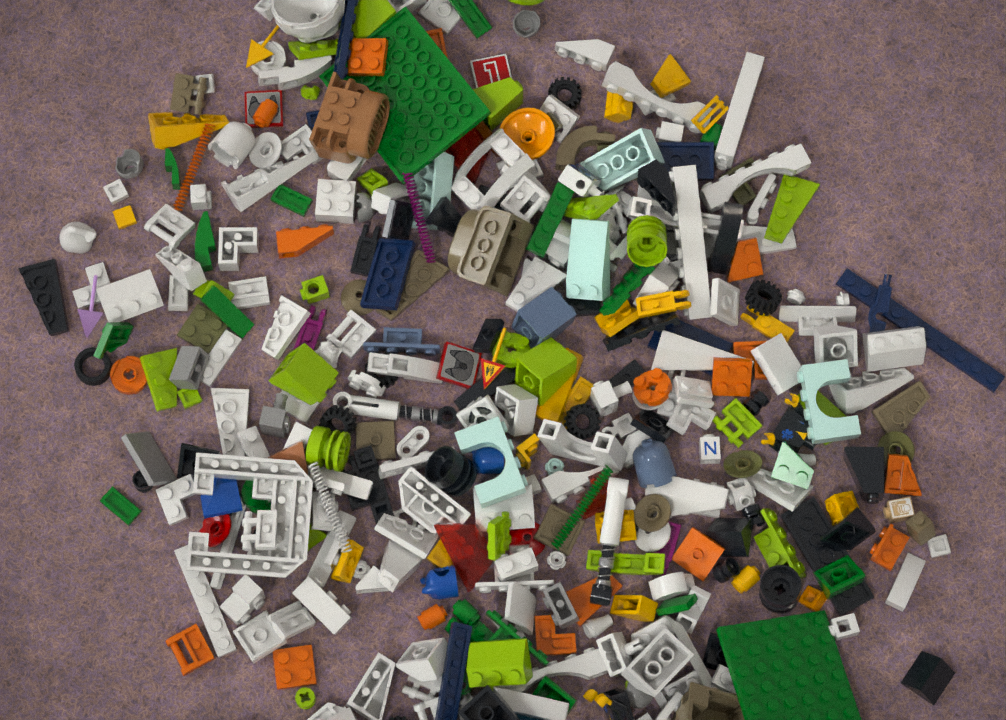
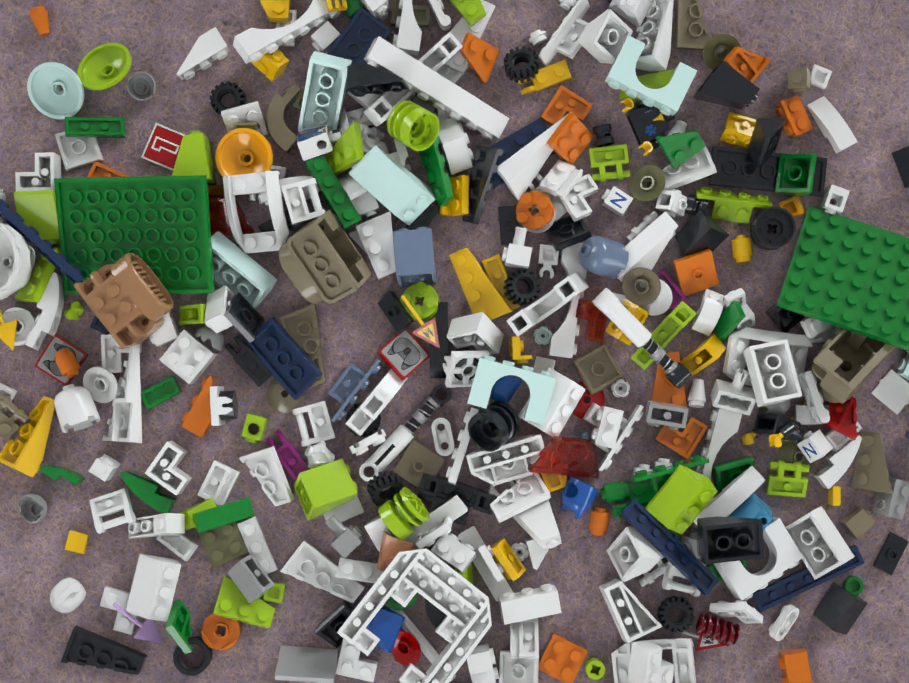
camera: 60 degrees left, 15 degrees up
white plate [103,179,129,205] -> none
orange piece [173,123,215,211] -> none
white plate [241,510,278,551] -> none
white piece [308,462,352,553] -> none
orange plate [347,38,388,76] -> none
magenta piece [402,172,436,263] -> none
black wing [425,197,462,237] -> none
lime plate [487,511,511,561] -> none
white slope [504,581,536,635] -> none
lime slope [515,337,577,406] -> none
green piece [551,465,613,551] -> none
yellow hinge [635,290,691,318] -> none
black slope [707,202,743,275] -> none
white plate [710,278,740,326] -> none
black wheel [712,558,740,583] -> none
white piece [751,333,801,396] -> none
tan brick [883,497,915,524] -> none
none -> white piece [209,386,238,426]

